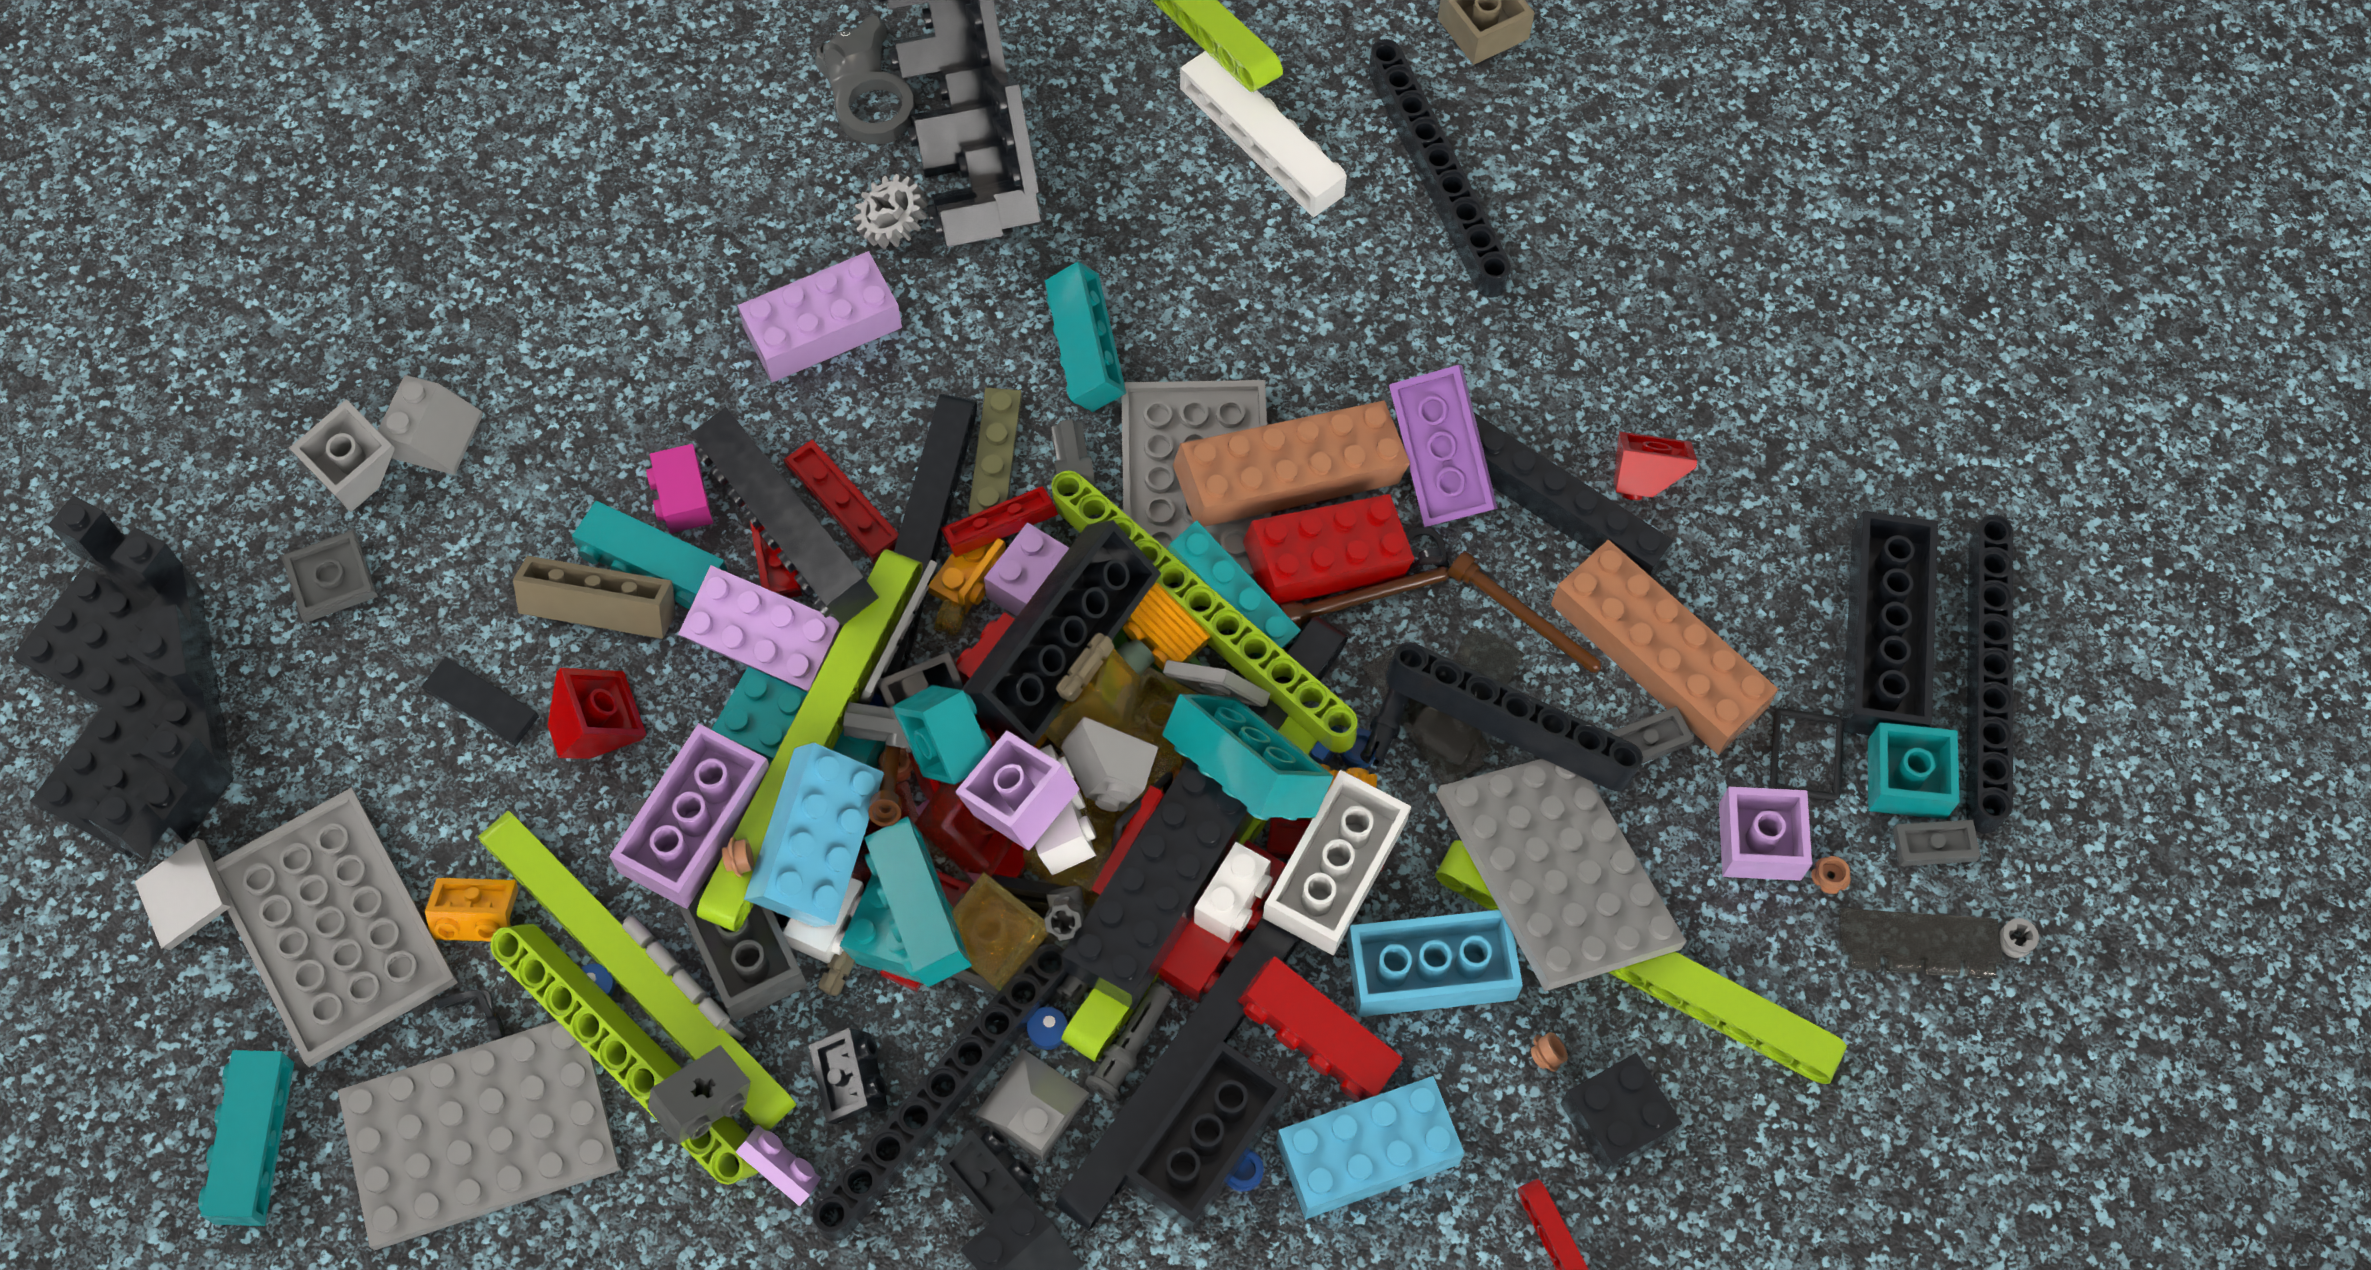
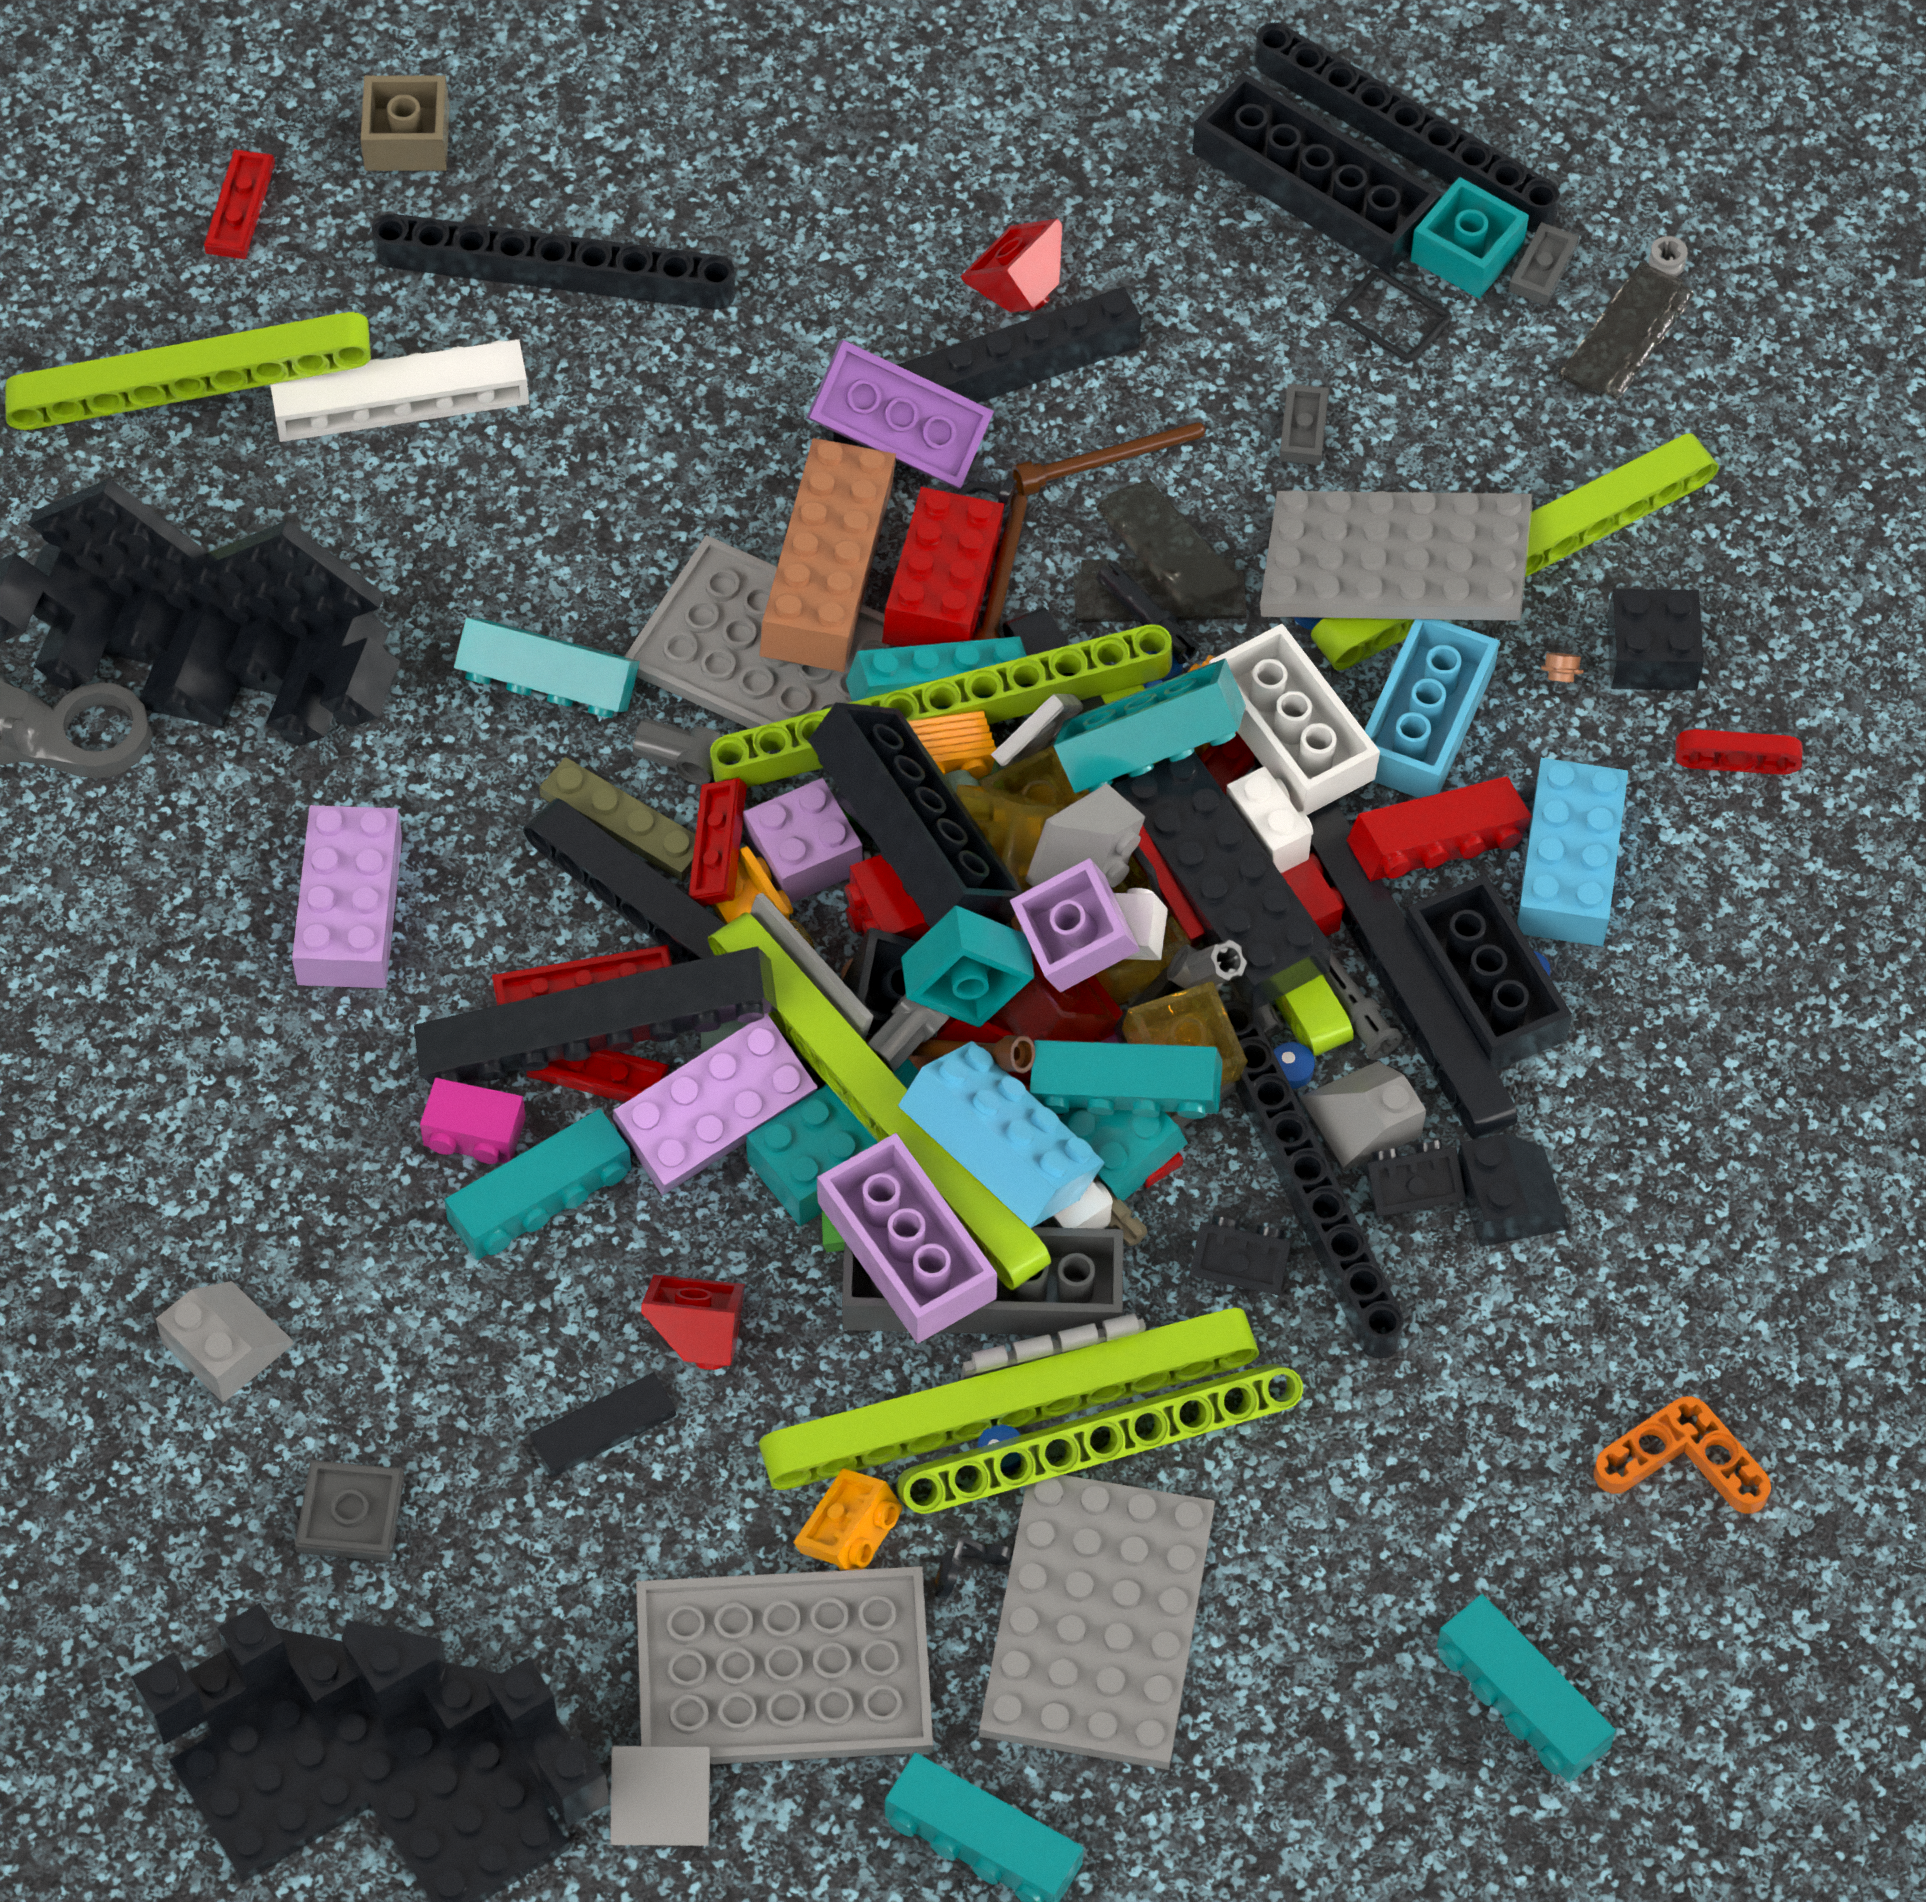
camera: 60 degrees left, 5 degrees down
light grey slope [289,399,395,512] -> none
dark tan brick [513,555,676,639] -> none
dark grey brick [648,1045,751,1145] -> none
nougat plate [722,837,754,877] -> none
lavender plate [736,1125,821,1206] -> none
light grey gear [853,174,928,249] -> none
dark tan axle [1056,633,1114,702] -> none
black beam [1385,642,1643,791] -> none
nougat brick [1551,540,1779,755] -> none
lavender brick [1719,787,1812,881] -> none
nougat plate [1811,856,1851,894] -> none

